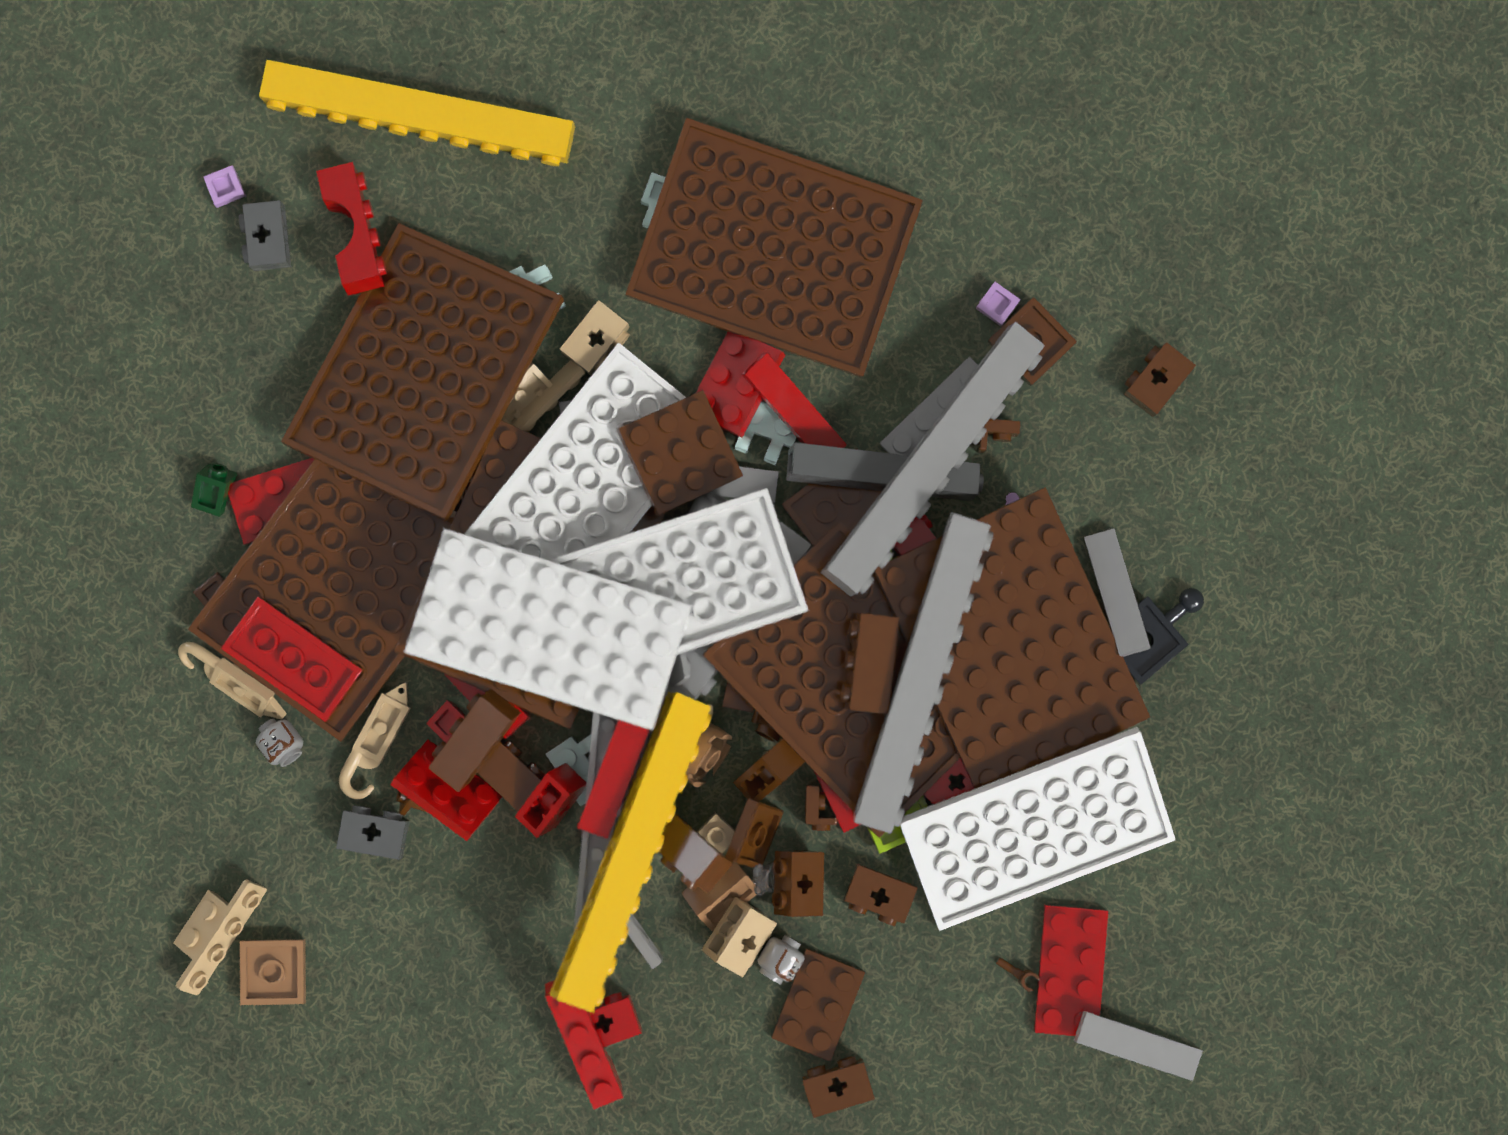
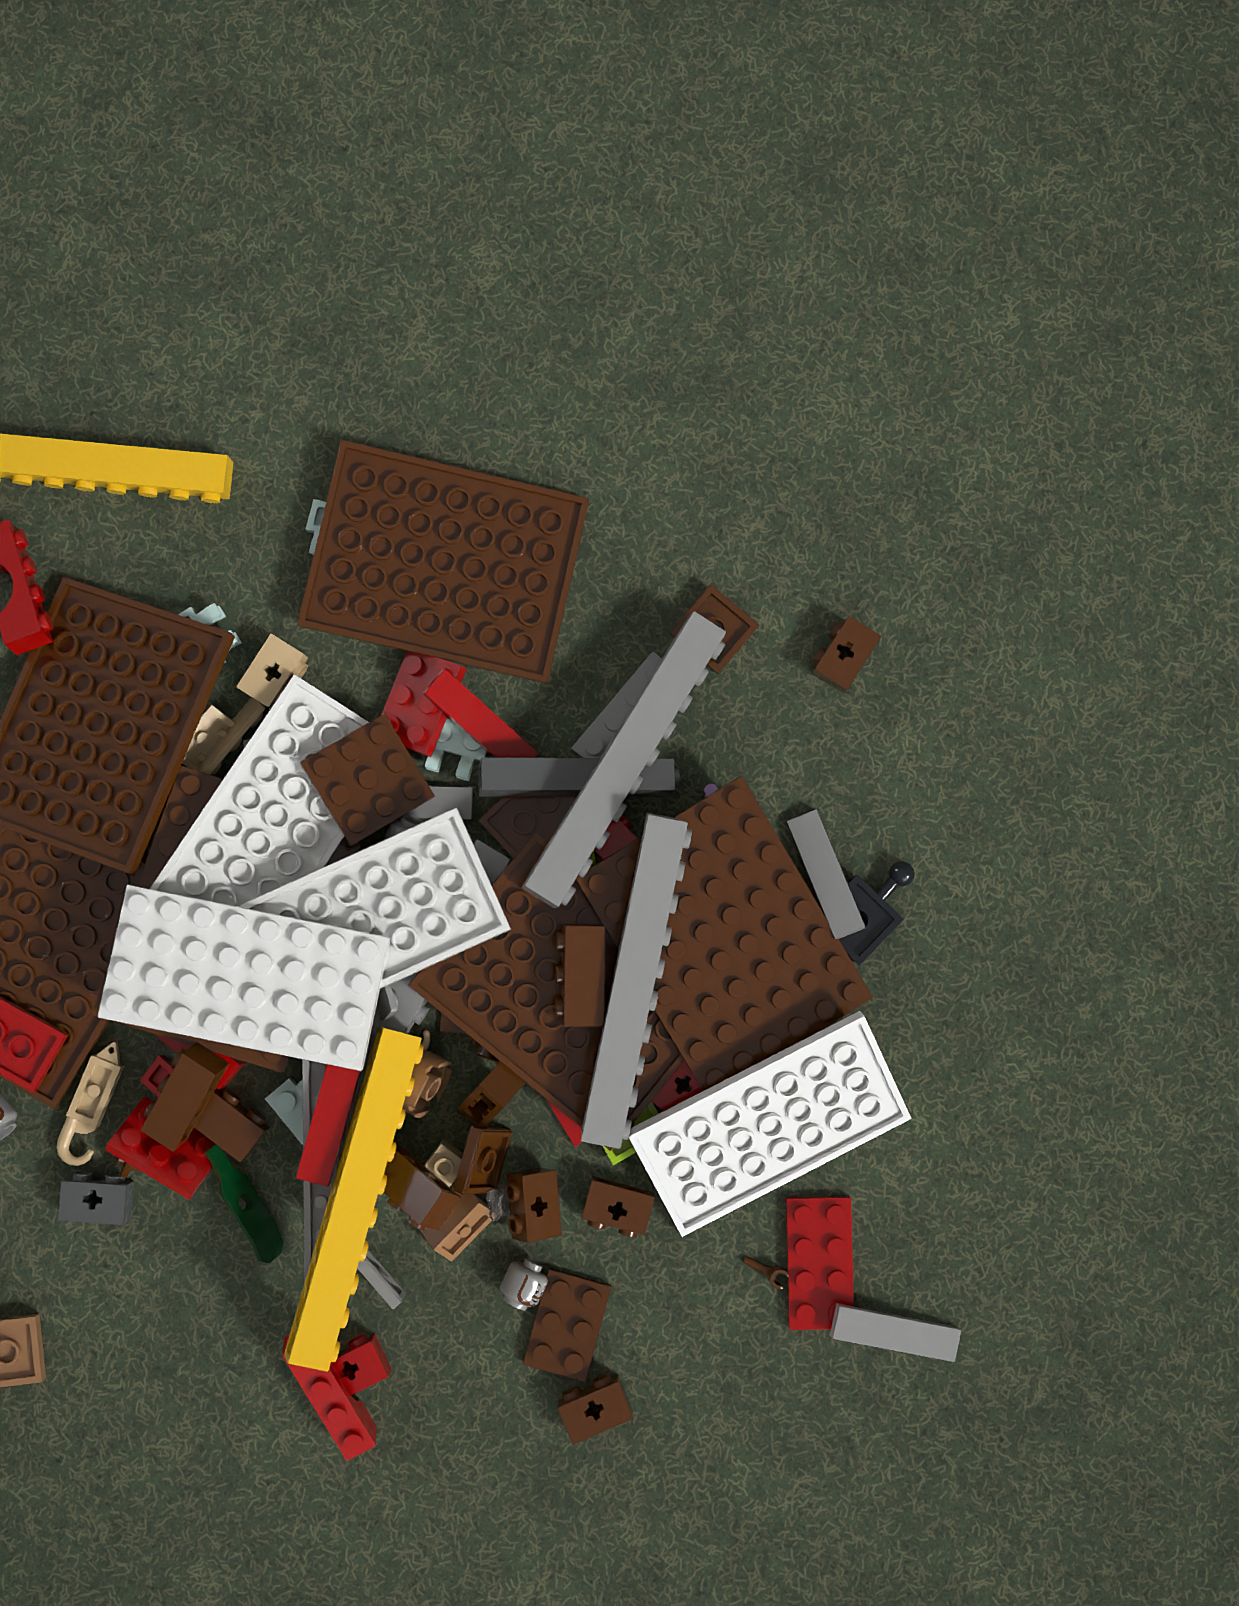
camera: 10 degrees left, 0 degrees up
red brick [515,763,587,838] -> none
tan brick [702,896,777,977] -> none
reddish brown bracket [805,785,837,831] -> none
reddish brown bracket [973,419,1020,453] -> none
lavender plate [976,282,1020,326] -> none
none -> dark green piece [204,1144,284,1263]

